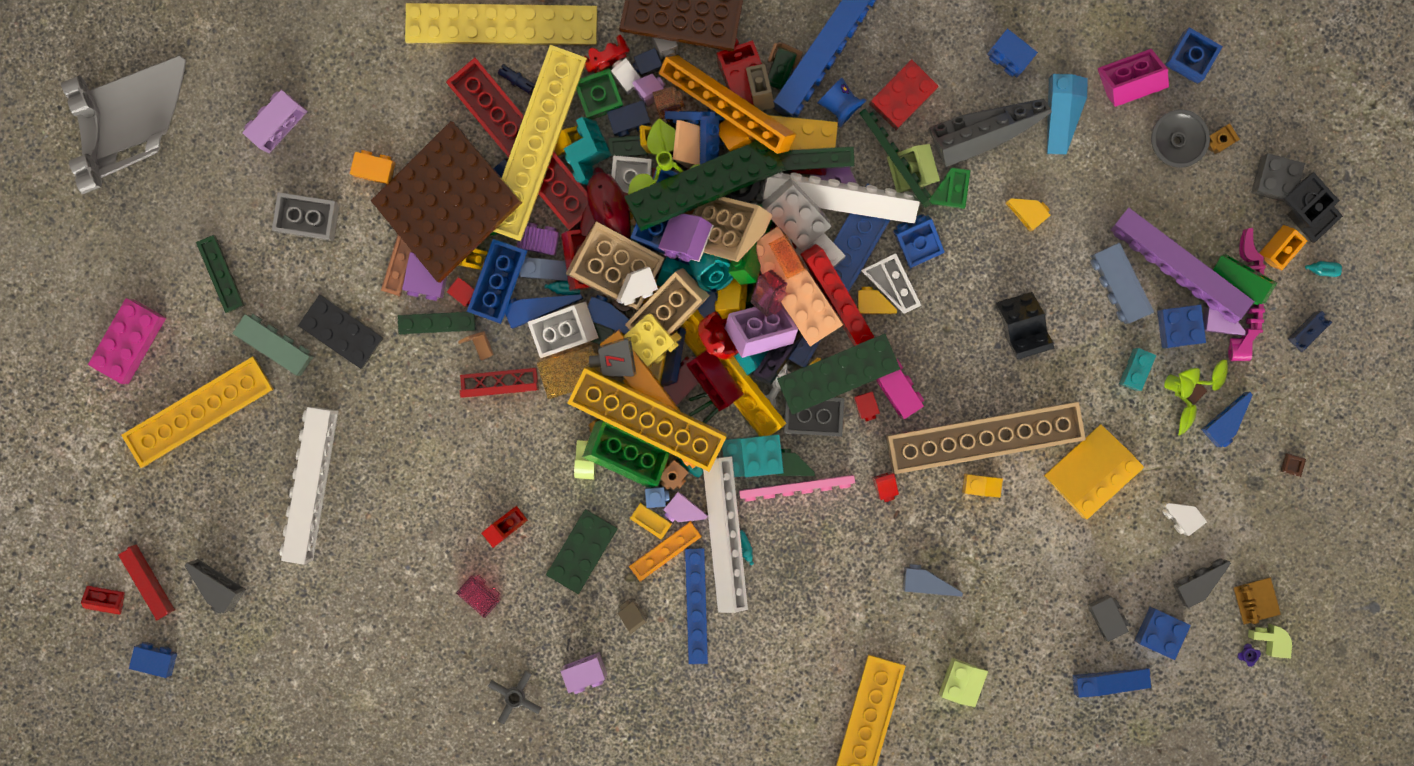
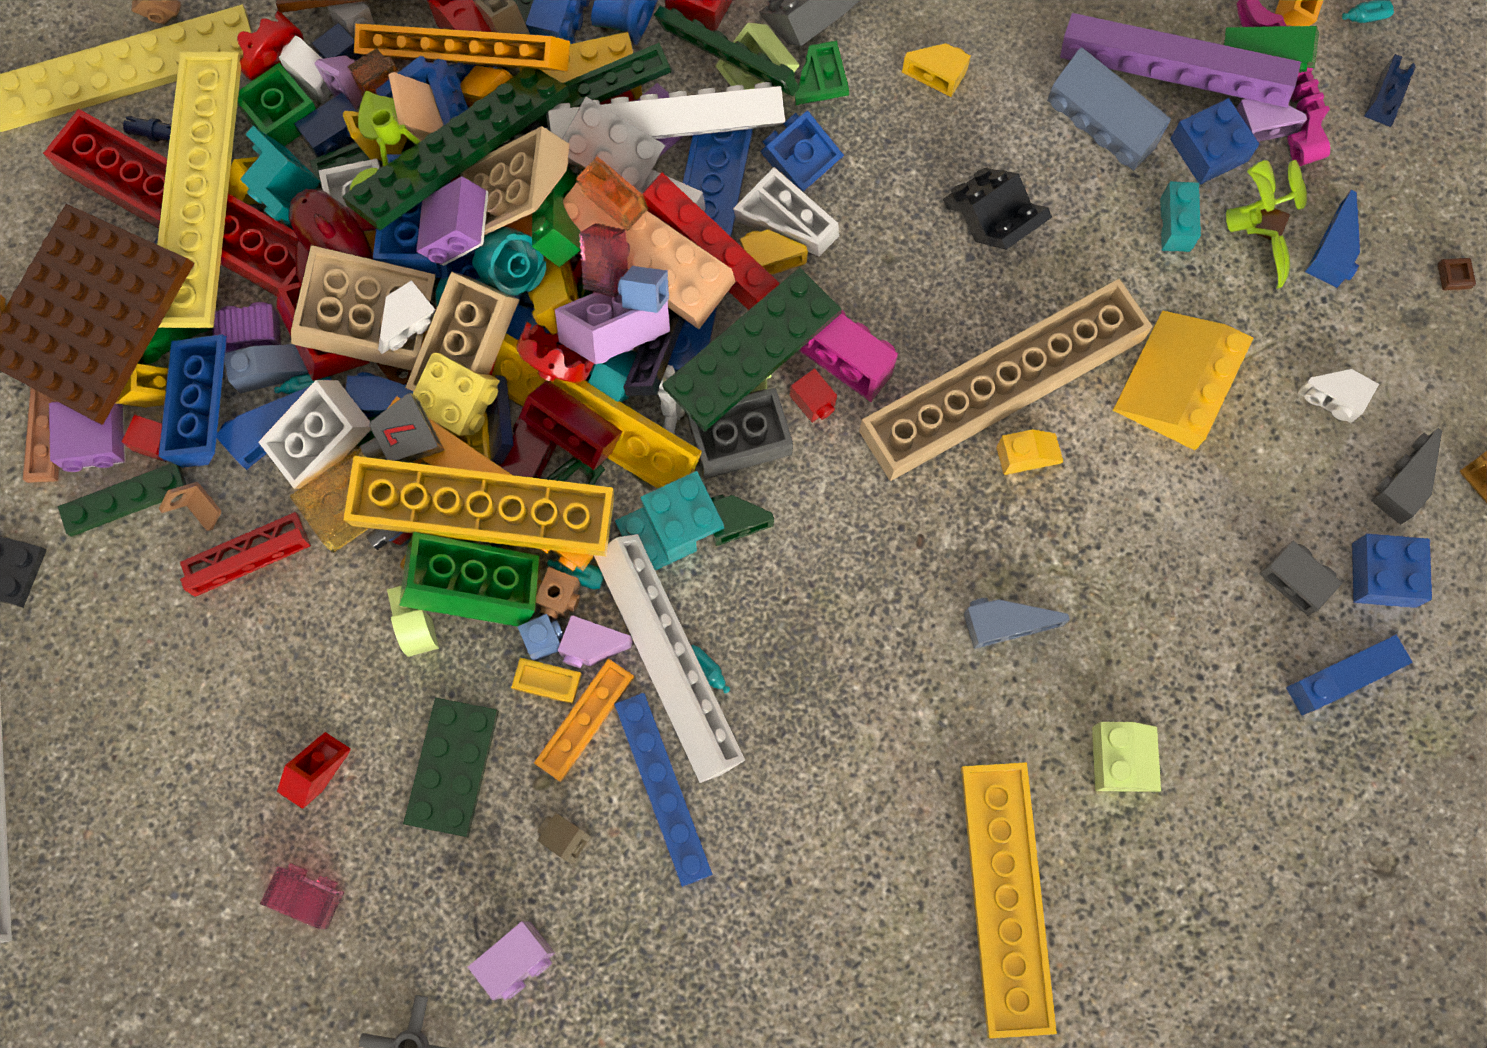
camera: 25 degrees left, 15 degrees down
bright pink plate [739,475,855,502] -> none
red slope [872,472,899,502] -> none
none -> medium blue brick [618,266,669,313]

